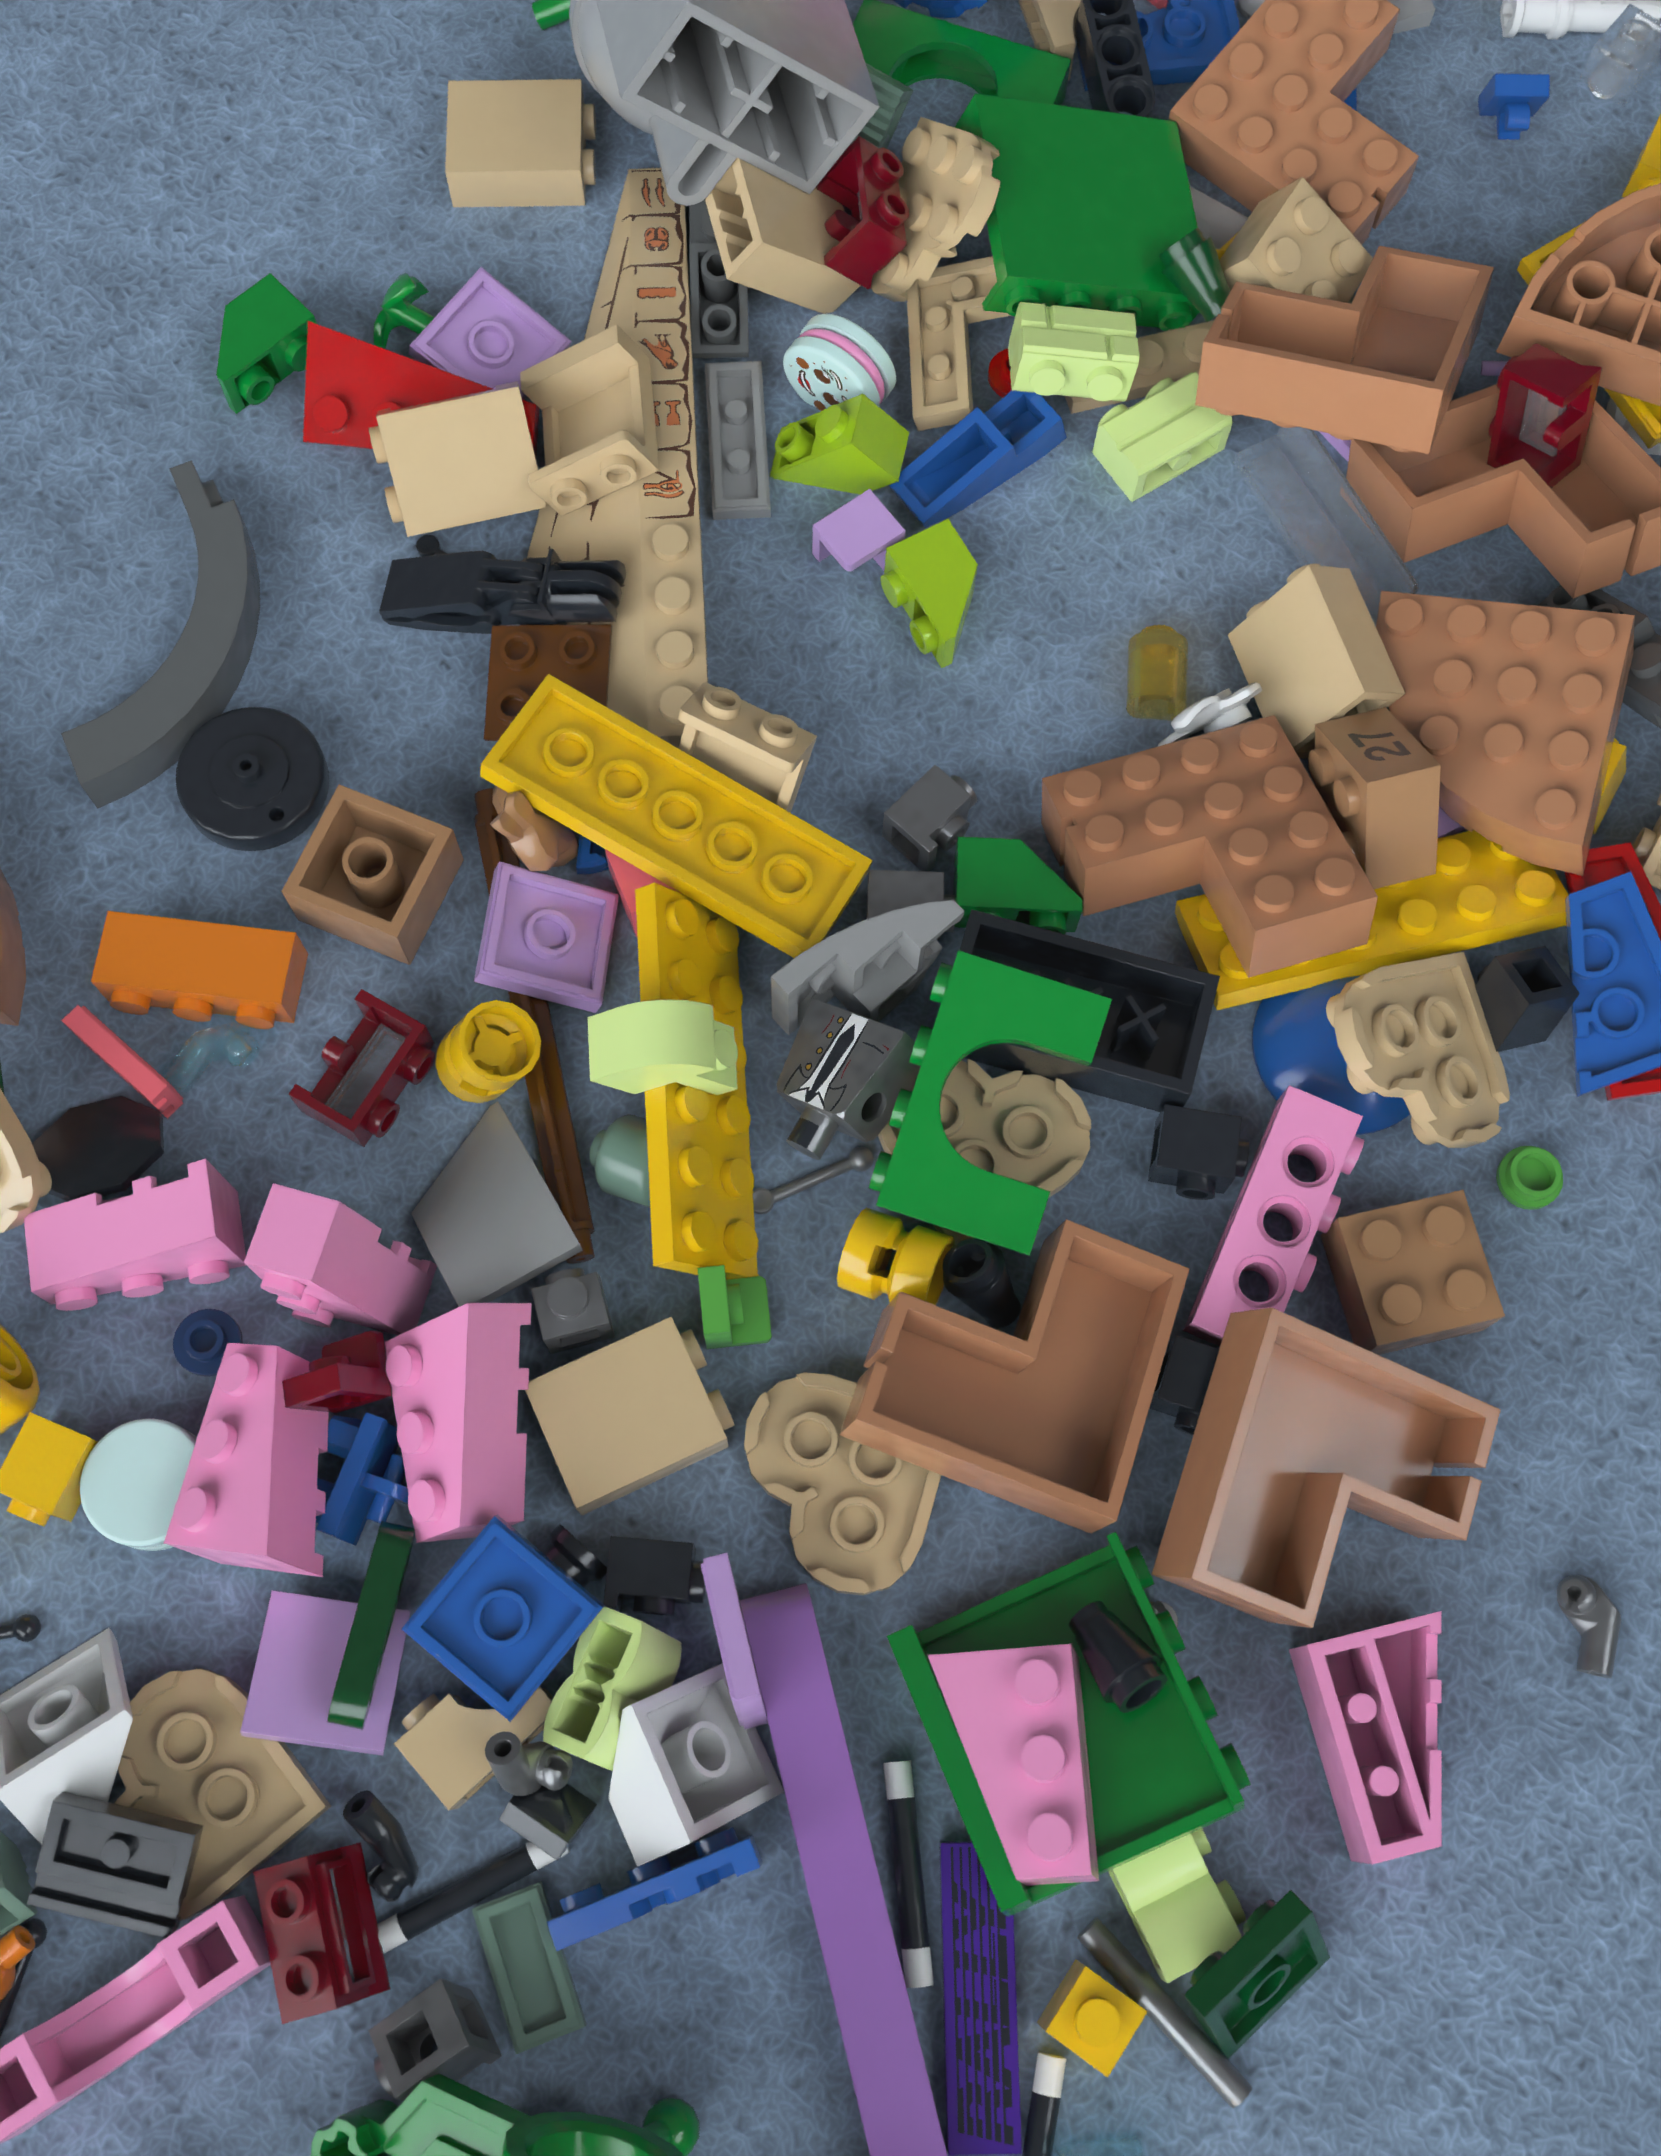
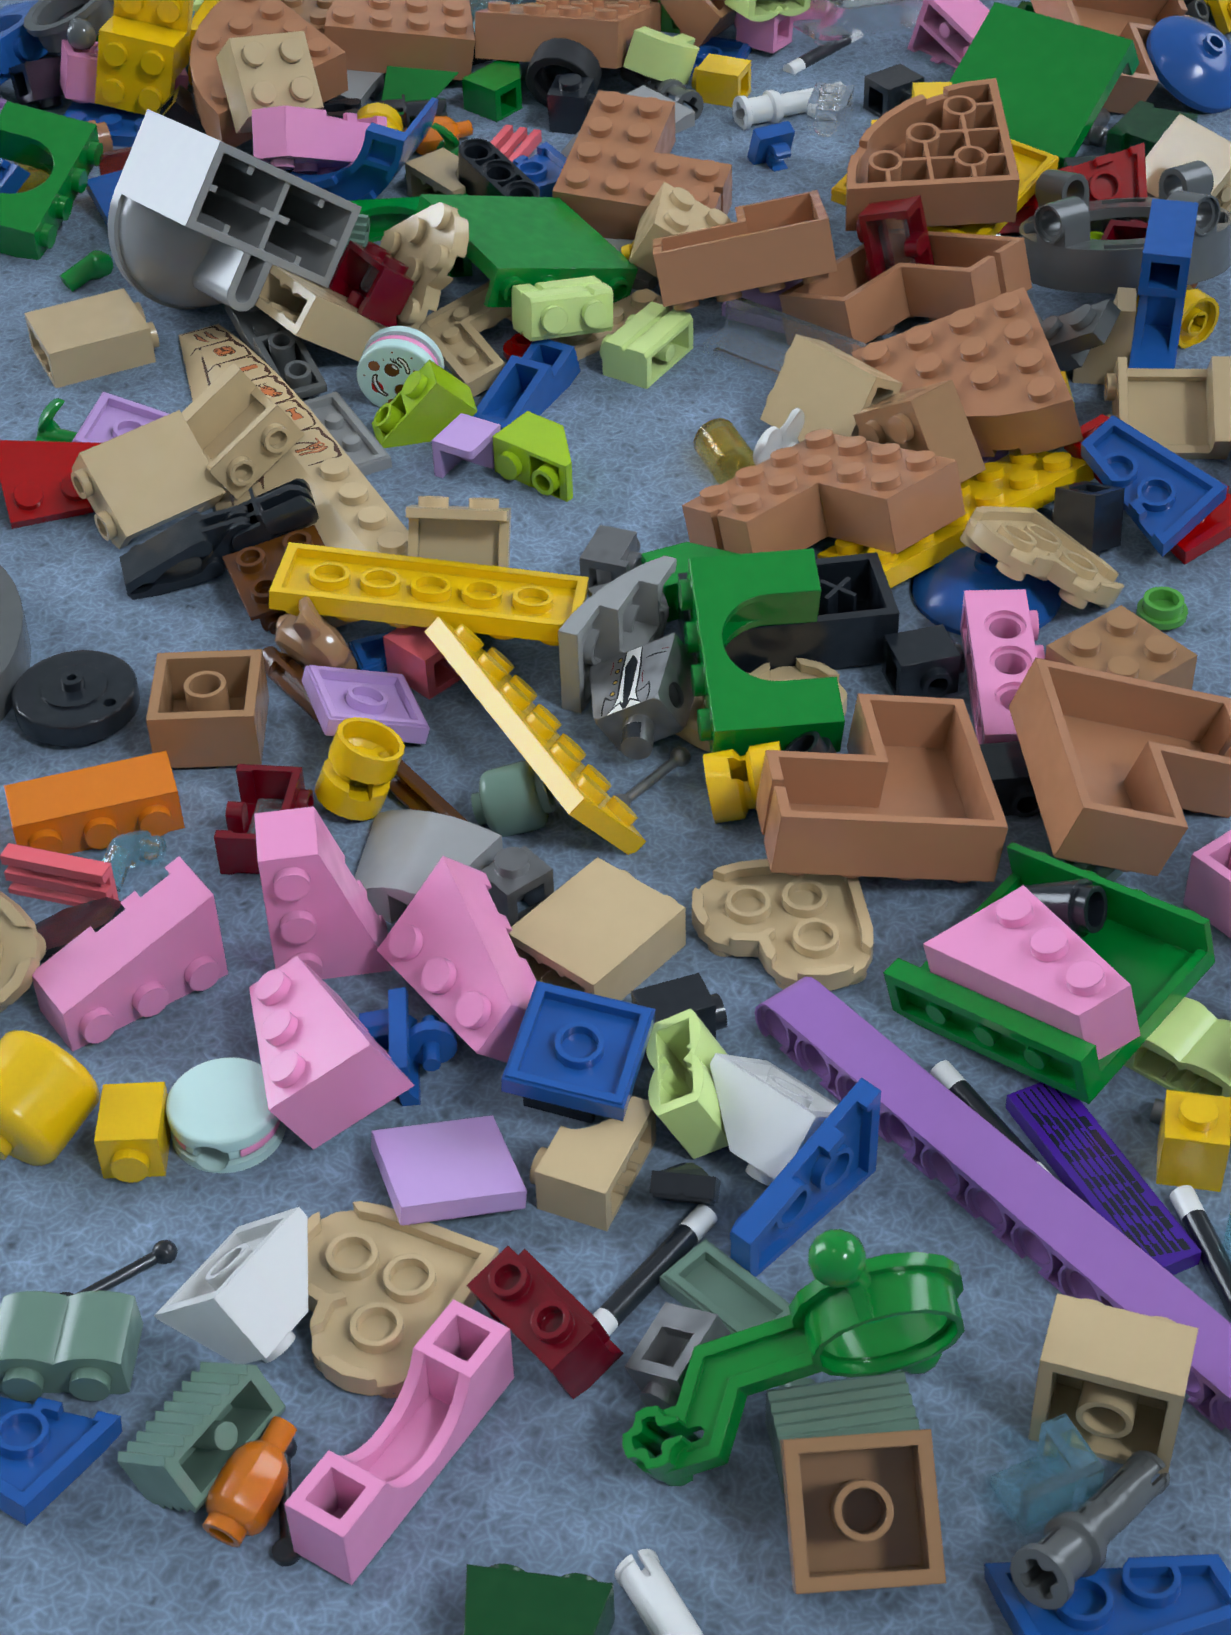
camera: 20 degrees left, 30 degrees down
plate [27,1791,204,1938] -> none
dark blue plate [173,1309,243,1377] -> none
dark red bracket [282,1330,392,1413] -> none
dark green beam [327,1521,415,1730] -> none
black arm [343,1790,419,1902] -> none
flat silver arm [485,1731,573,1796] -> none
yellowish green brick [587,1000,738,1095] -> none
bright green bracket [697,1265,772,1349] -> none
lavender tile [700,1553,768,1729] -> none
dark green cone [1159,228,1230,323] -> none

